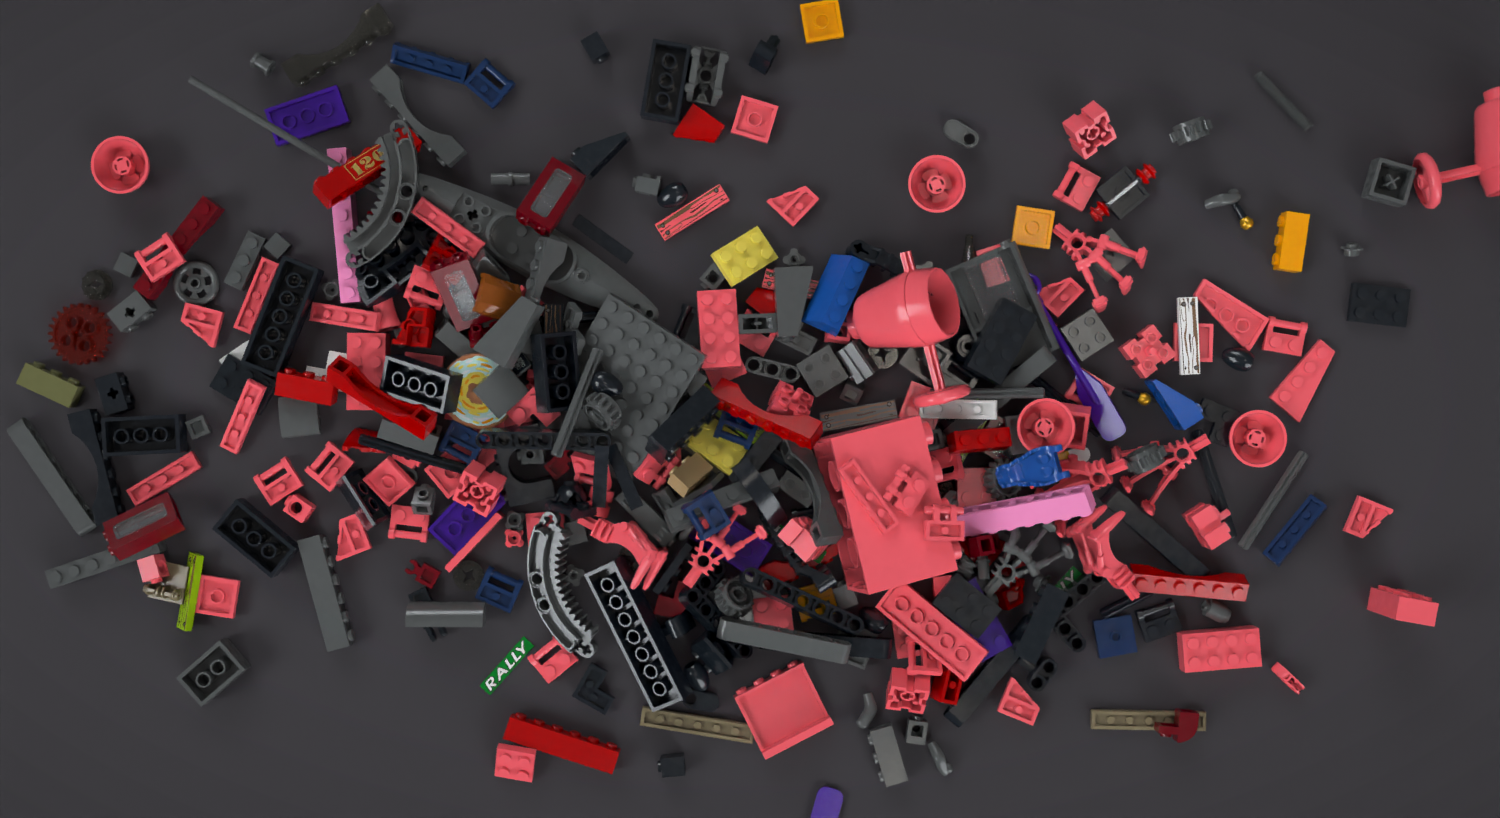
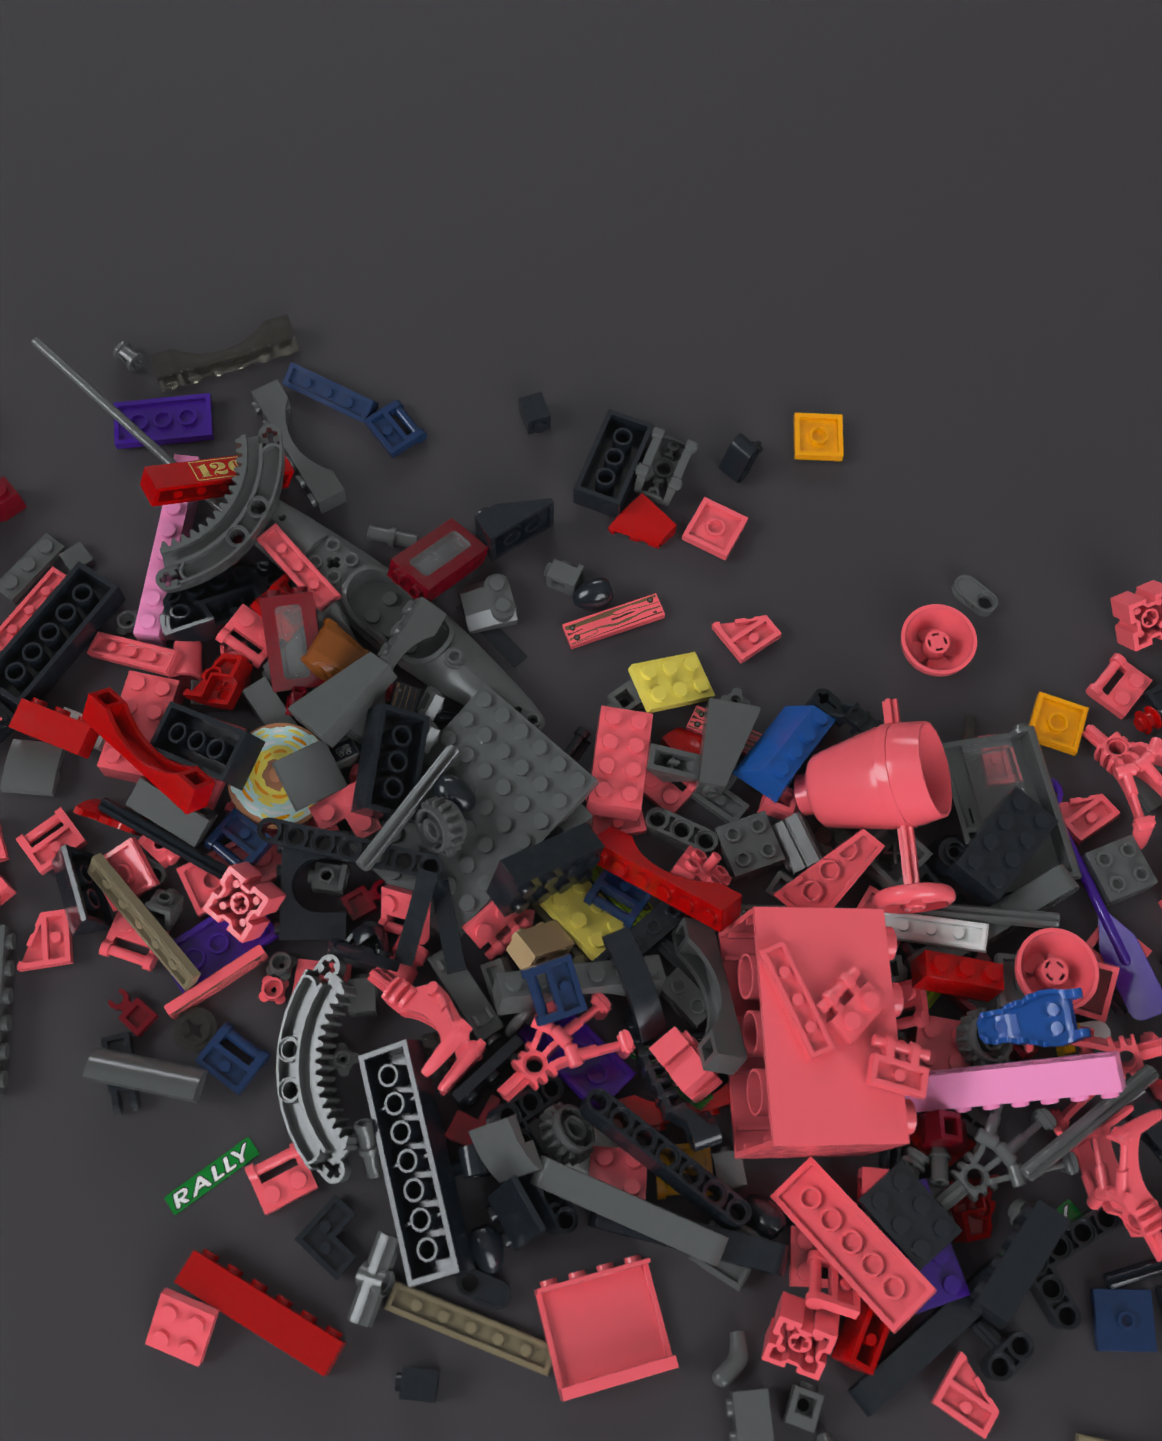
camera: 10 degrees right, 20 degrees down
none -> dark tan tile [87,853,201,991]
none -> dark grey piece [347,1231,400,1328]
none -> dark grey pin [354,1118,383,1179]
none -> dark grey slope [457,574,518,634]
none -> dark grey slope [469,1115,543,1183]
none -> coral wing [773,828,885,908]
none -> dark grey axle [1020,1065,1159,1181]

